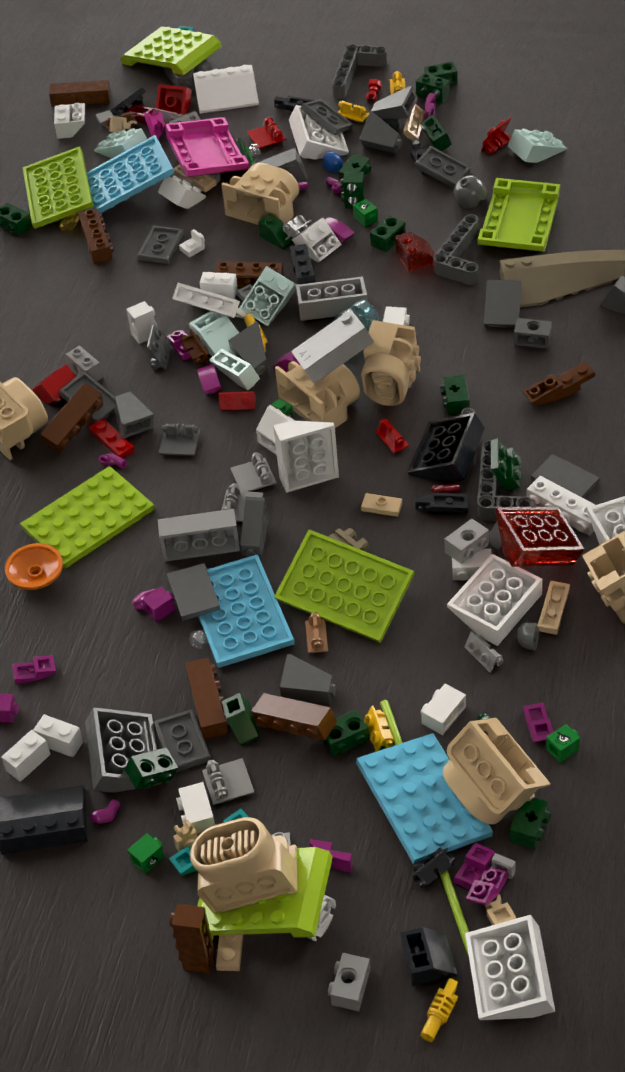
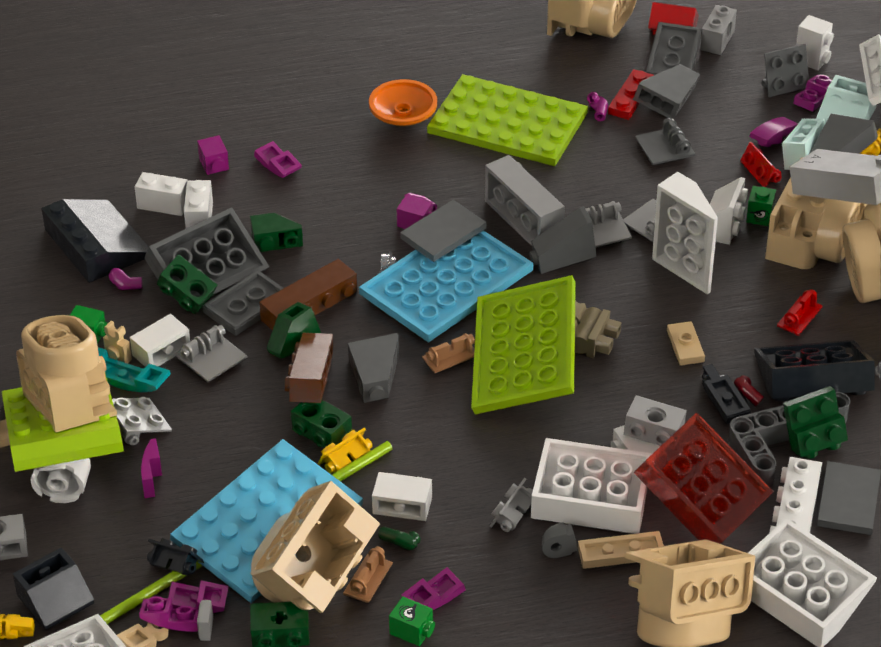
camera: 60 degrees right, 5 degrees down
reddish brown brick [40,383,103,453] -> none
reddish brown hinge [181,329,209,364] -> none
none -> dark green slope [250,213,303,252]

